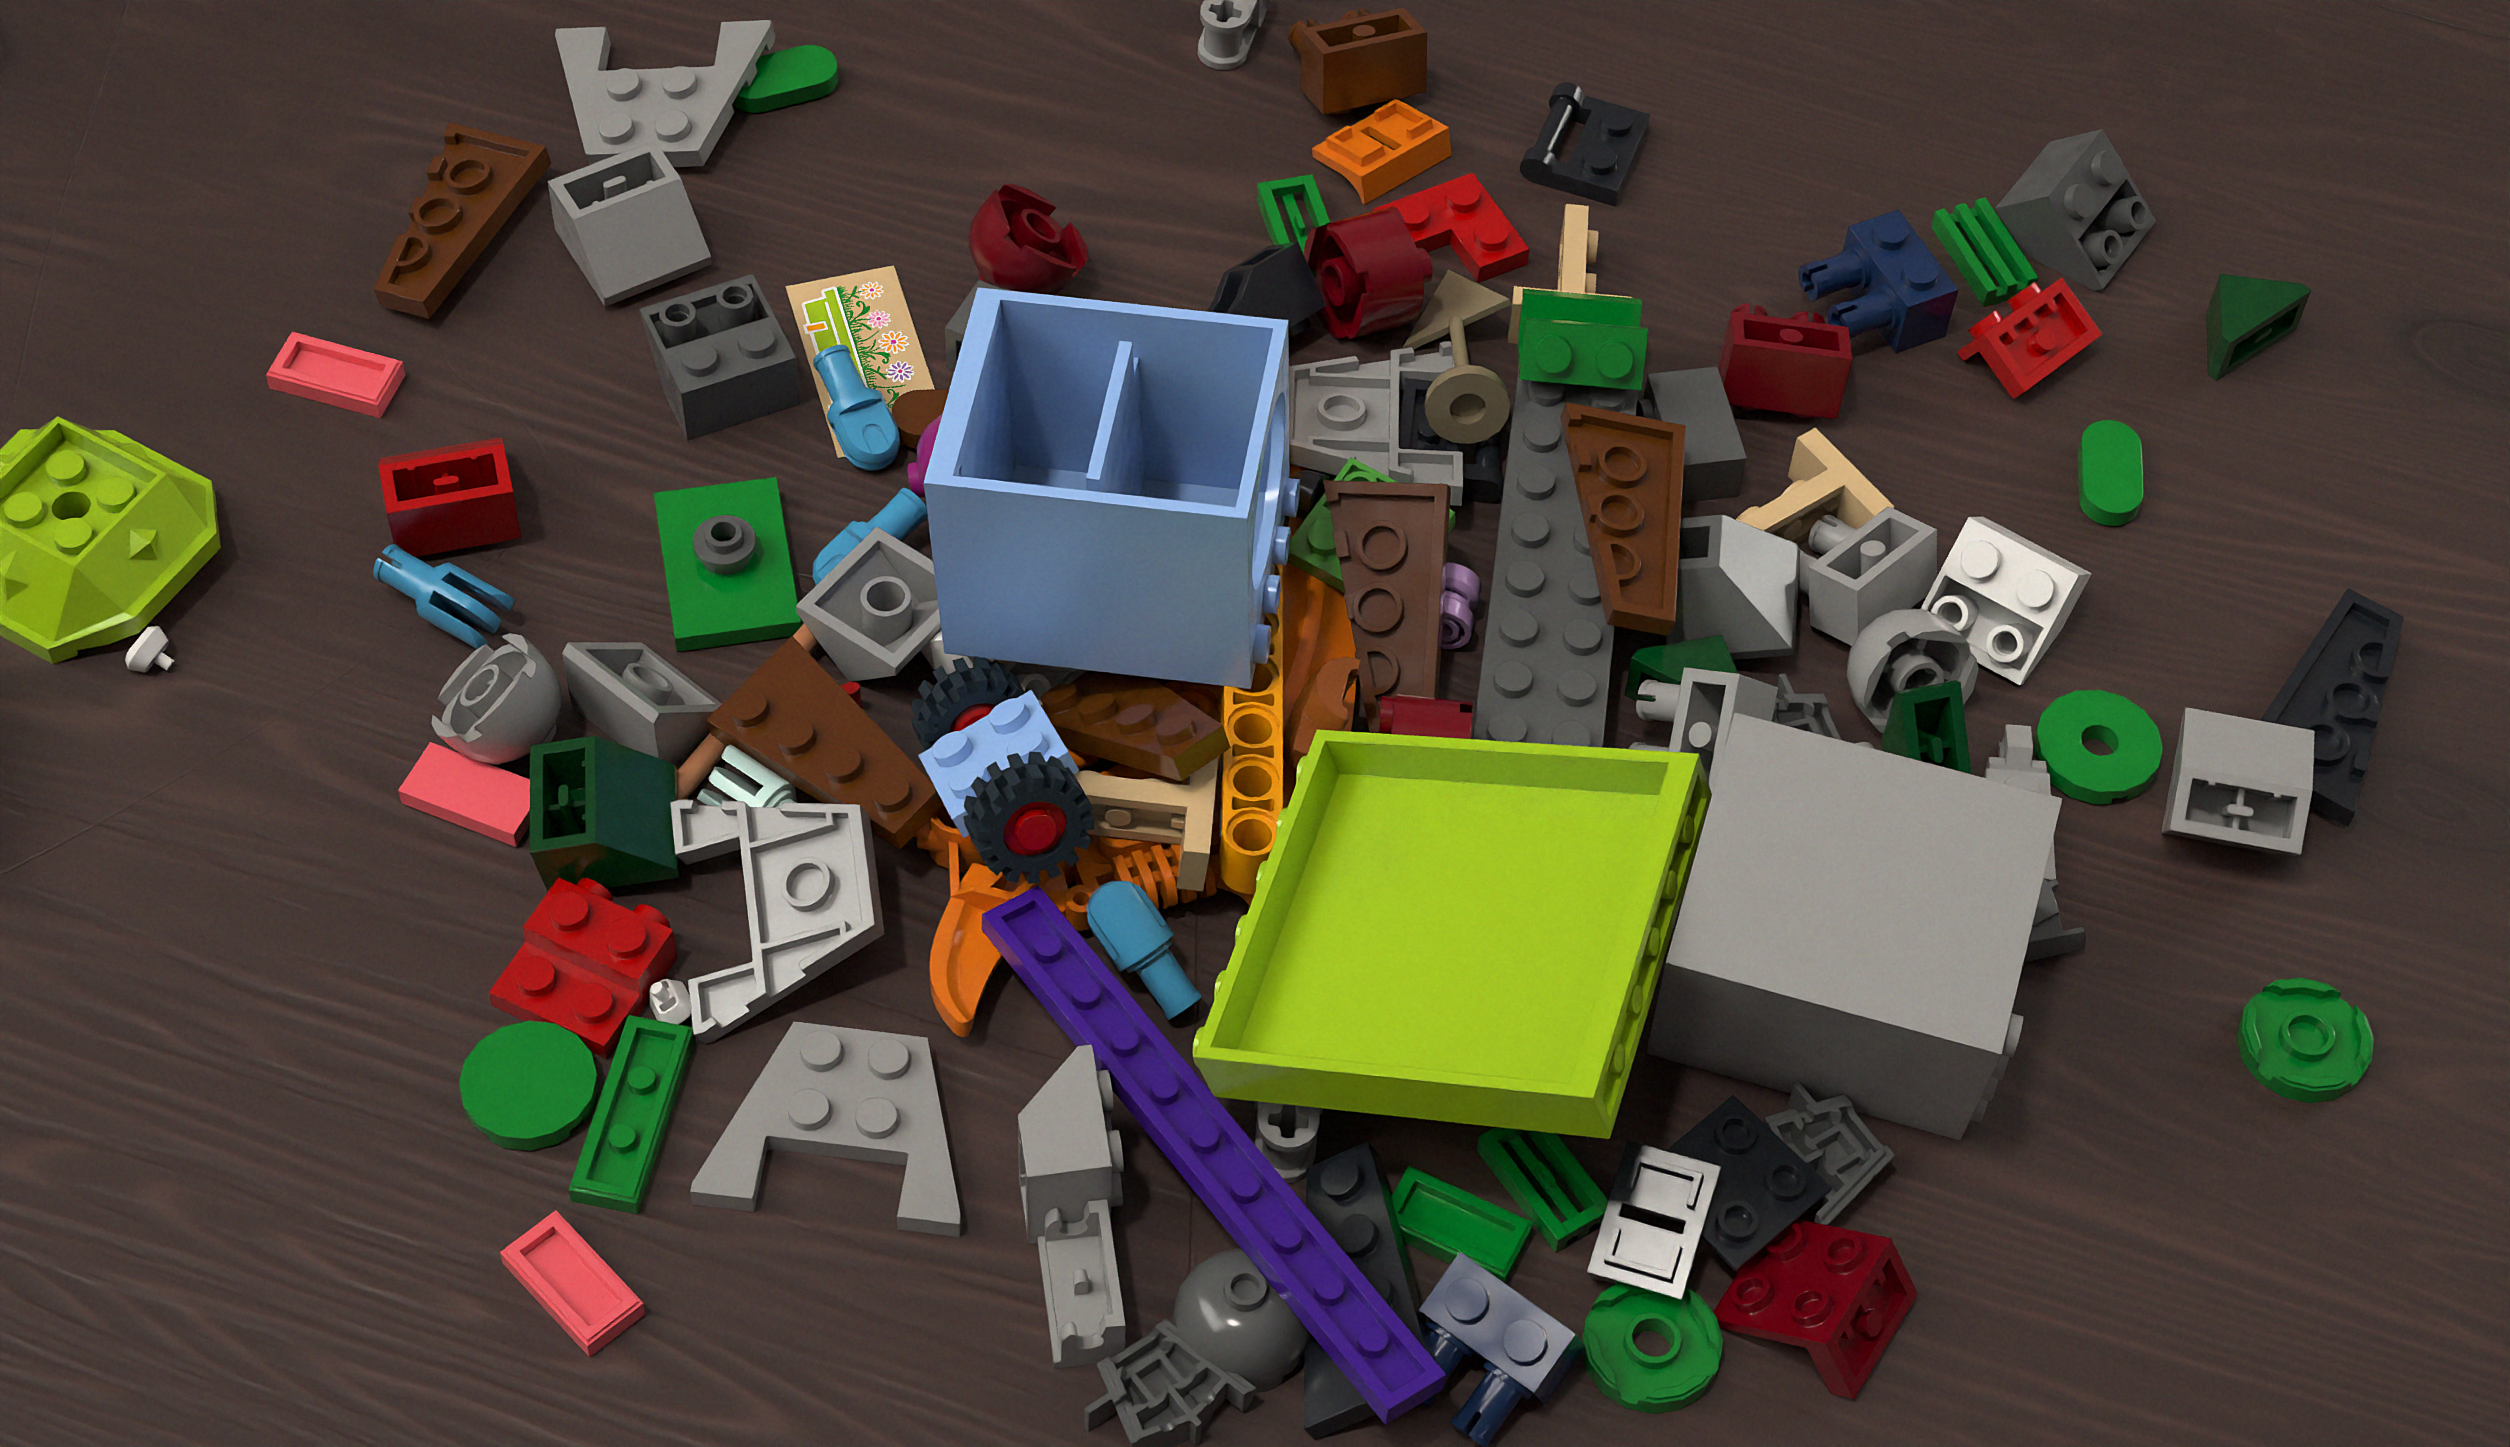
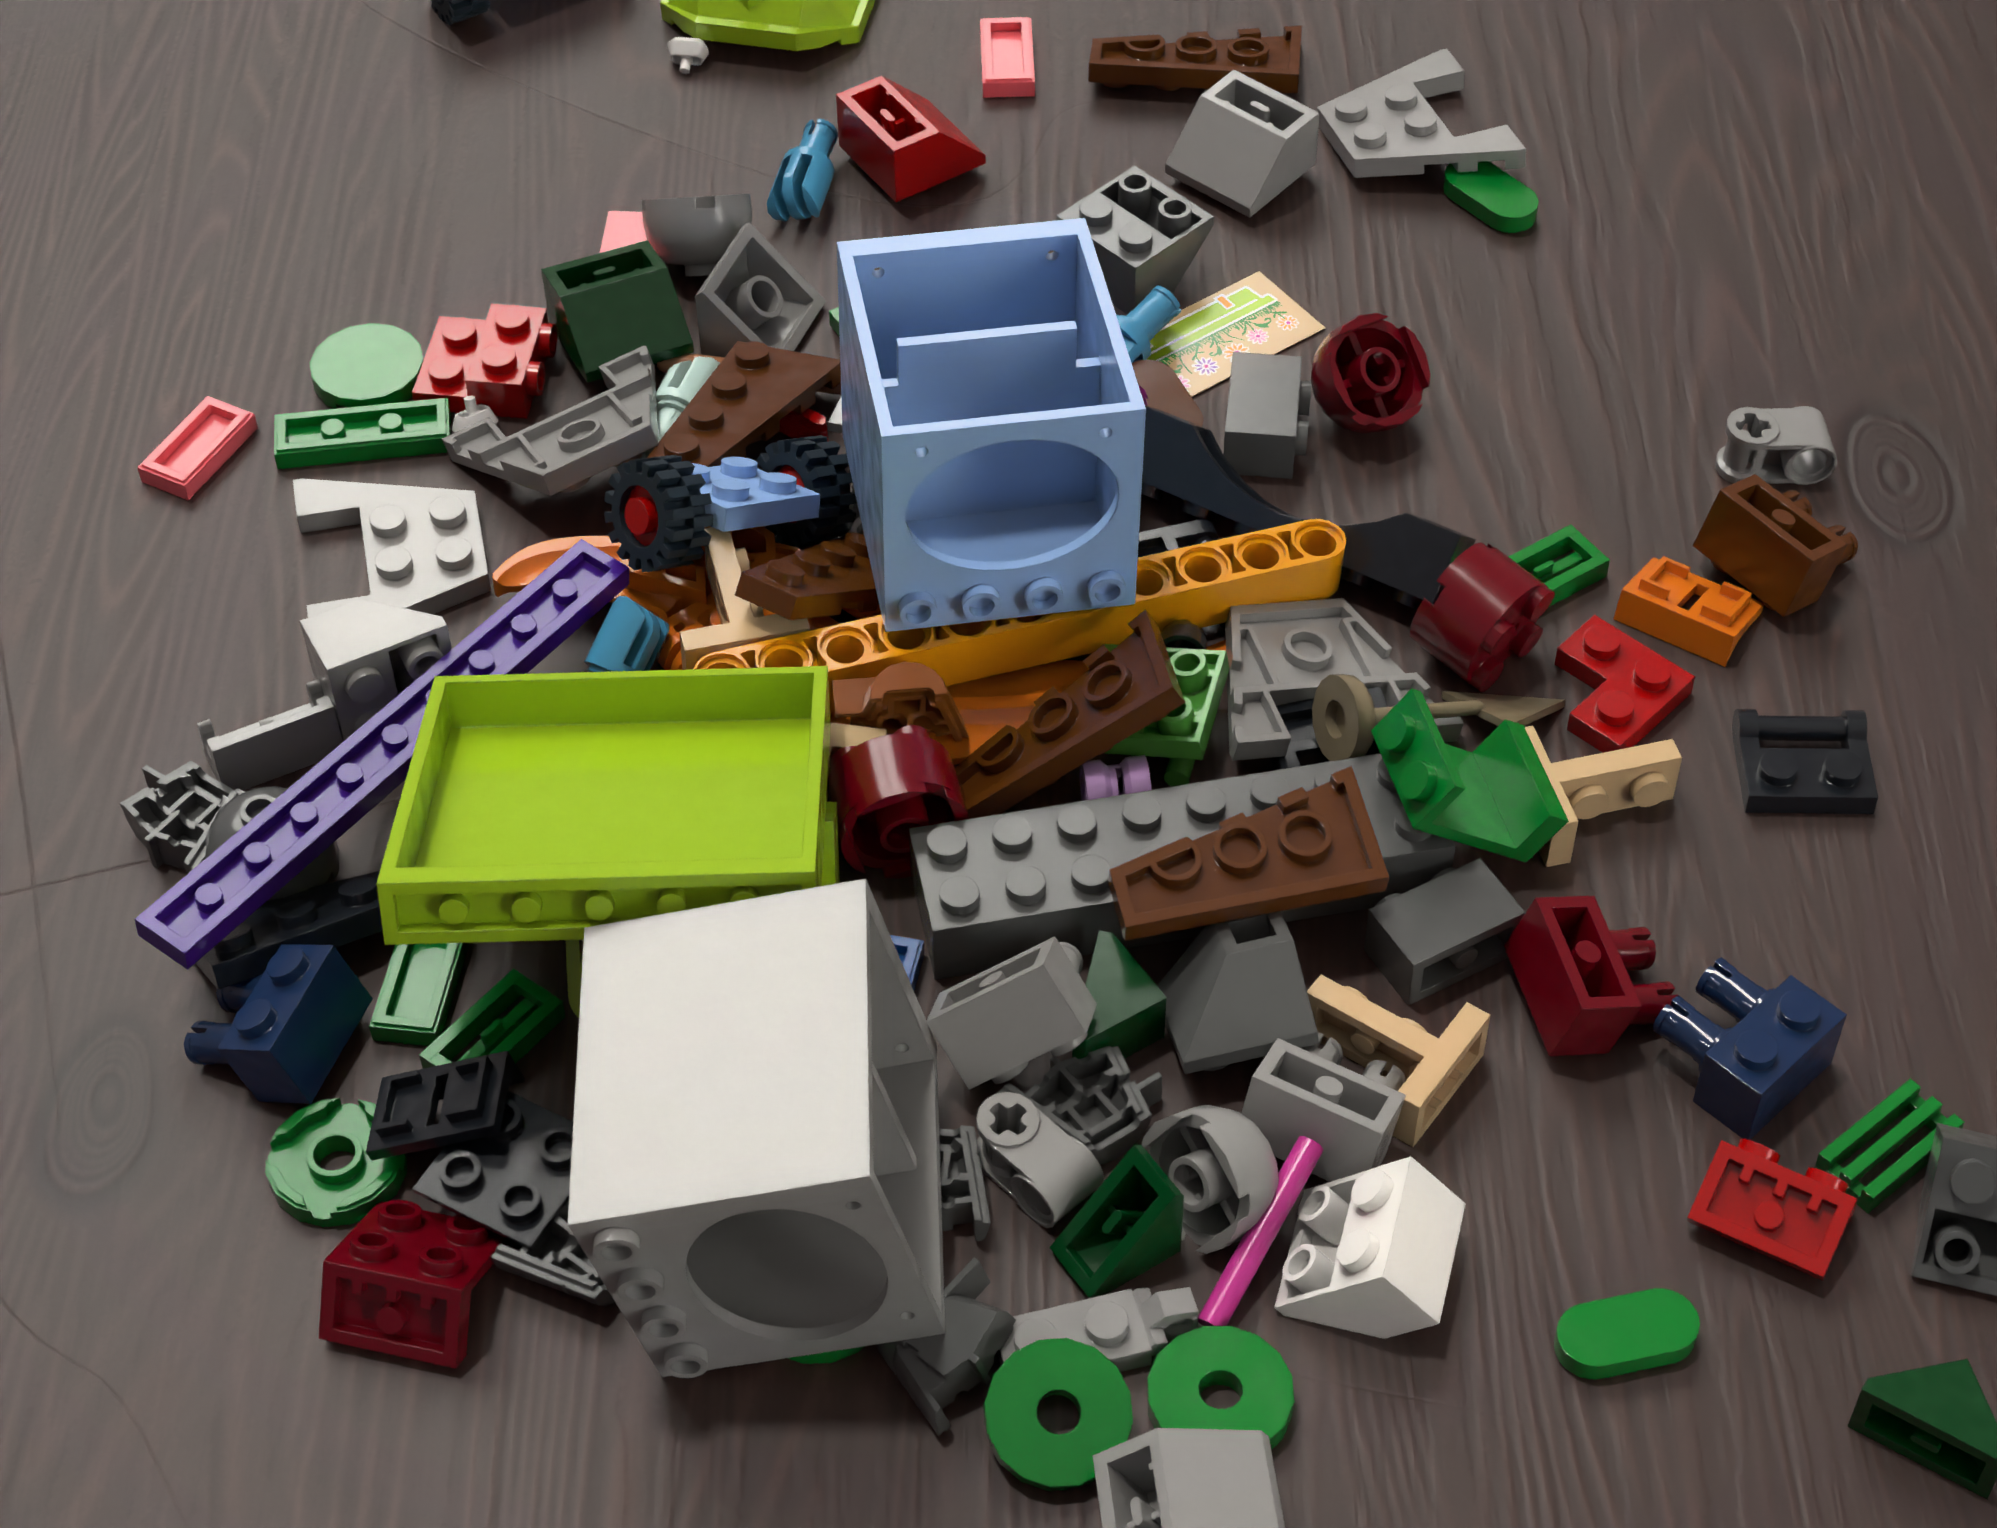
camera: 75 degrees right, 5 degrees down
none -> green tile [983,1338,1133,1491]
none -> dark pink bar [1198,1136,1324,1326]

